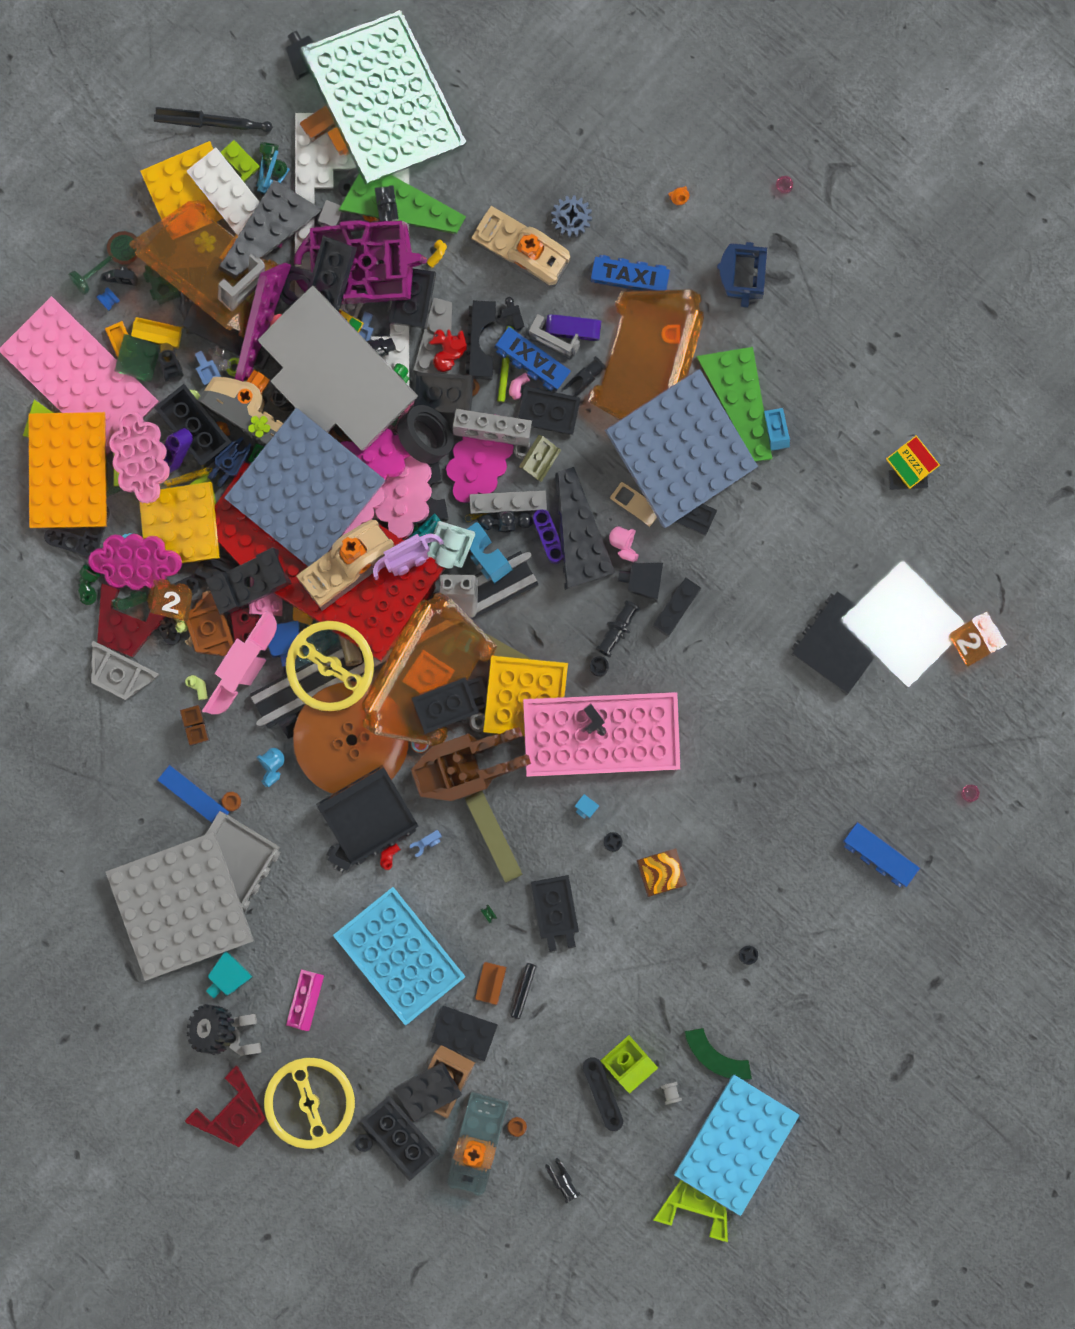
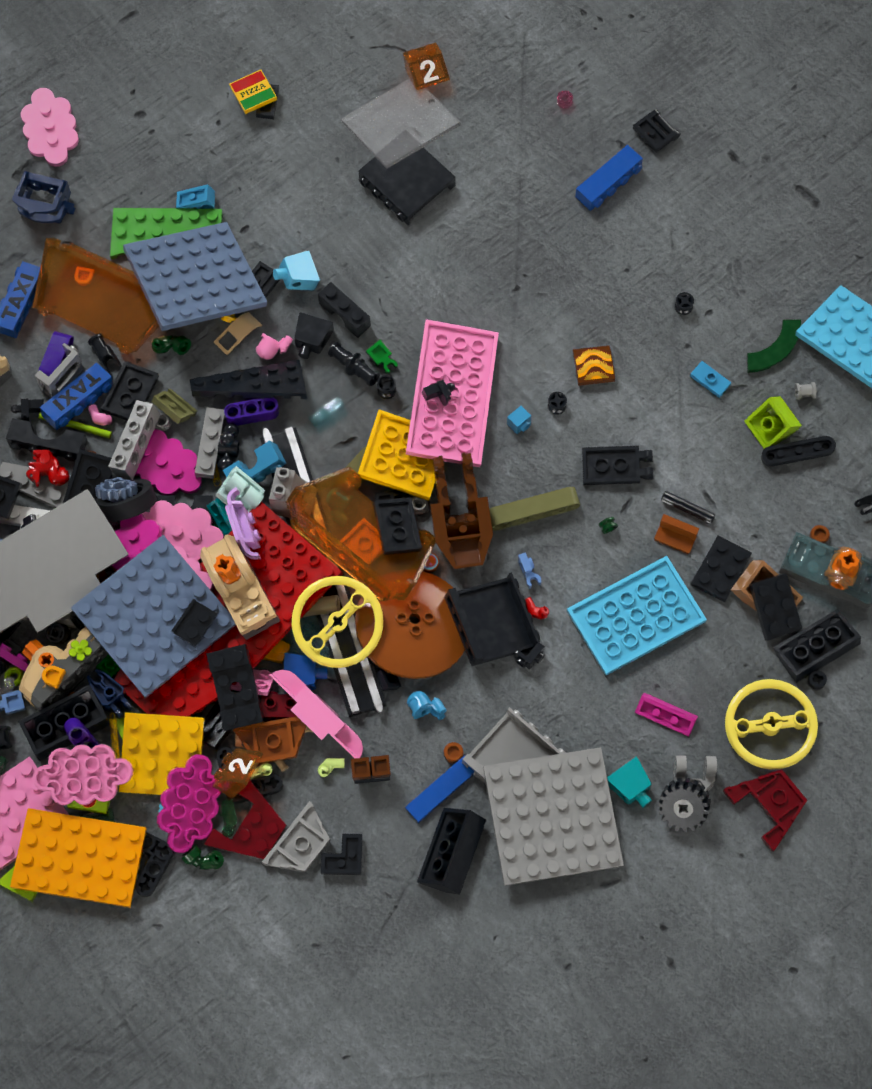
camera: 85 degrees left, 15 degrees down
none -> bright pink plate [21,88,79,167]
none -> light orange tile [42,666,66,689]
none -> sand blue gear [95,477,138,502]
none -> dark green arm [152,335,191,355]
none -> black plate [171,599,218,648]
none -> medium azure torso [273,251,320,290]
none -> clear light blue axle [308,397,344,427]
none -> black plate [321,834,363,875]
none -> green plate [366,340,398,374]
none -> black slope [417,808,486,895]
none -> black plate [633,109,681,153]
none -> dark azure plate [690,361,731,398]

